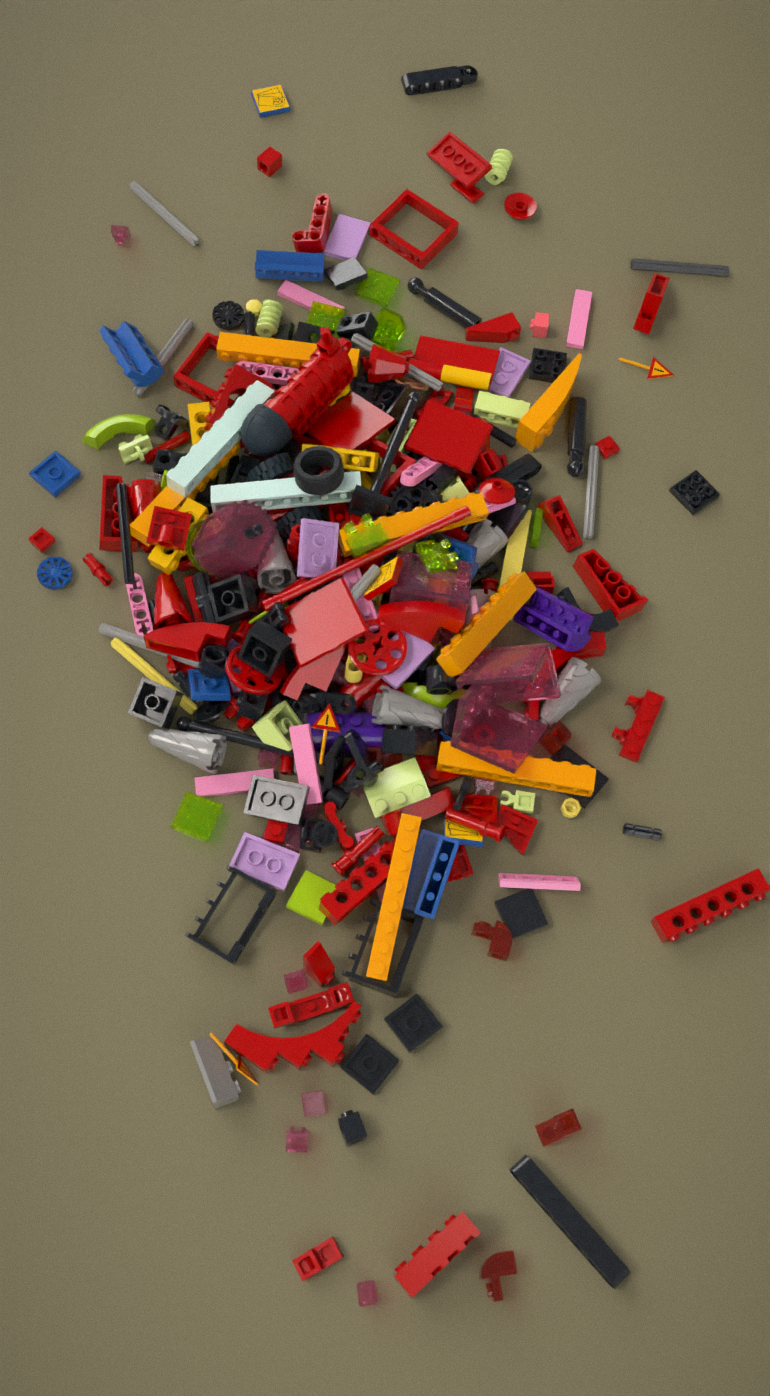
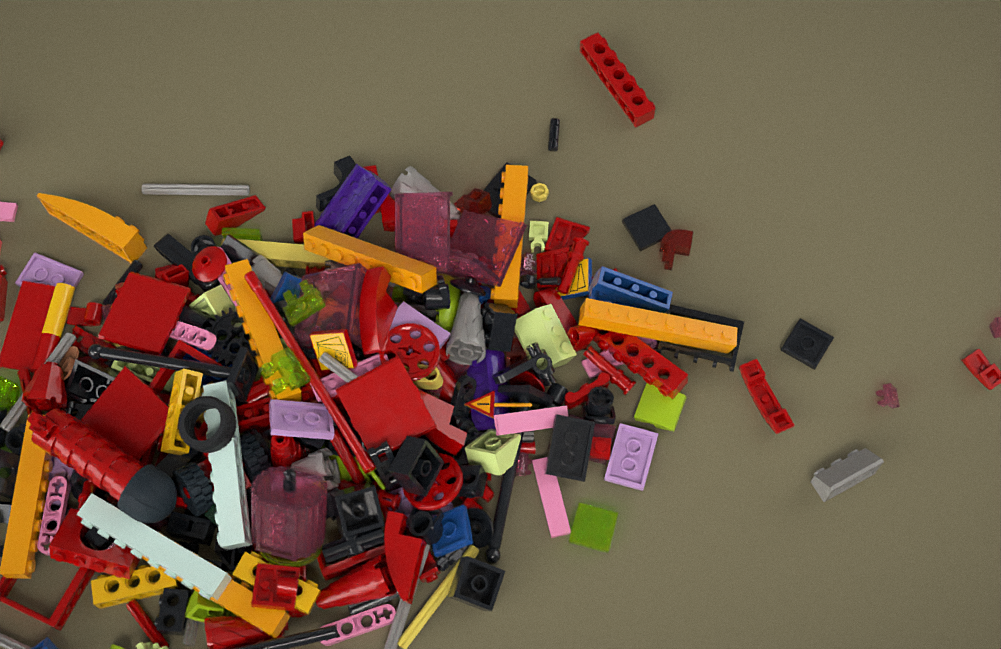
camera: 85 degrees left, 0 degrees up
light grey cone [148,728,227,774] -> none
black tile [155,404,189,440] -> none
black hinge [185,865,277,965] -> none
light orange piece [210,1033,259,1085] -> none
red arch [224,1001,362,1074] -> none
clear pink slope [284,969,308,994] -> none
clear pink slope [301,1090,326,1117] -> none
red slope [303,941,335,988] -> none
black brick [338,1110,367,1147] -> none
black plate [384,993,443,1054] -> none
red wedge [393,1211,481,1298] -> none
yellowish green brick [473,391,530,428] -> none
clear red brick [479,1250,517,1302] -> none
bright pink tile [498,873,581,891] -> none
black beam [509,1155,631,1289] -> none
black tile [529,348,567,383] -> none
clear red brick [535,1108,583,1147] -> none
black piece [567,397,587,477] -> none
red wedge [572,549,648,622] -> none
red plate [595,435,620,459] -> none
red hinge [611,689,665,763] -> none
piece [619,357,674,379] -> none
black tile [669,470,720,515] -> none

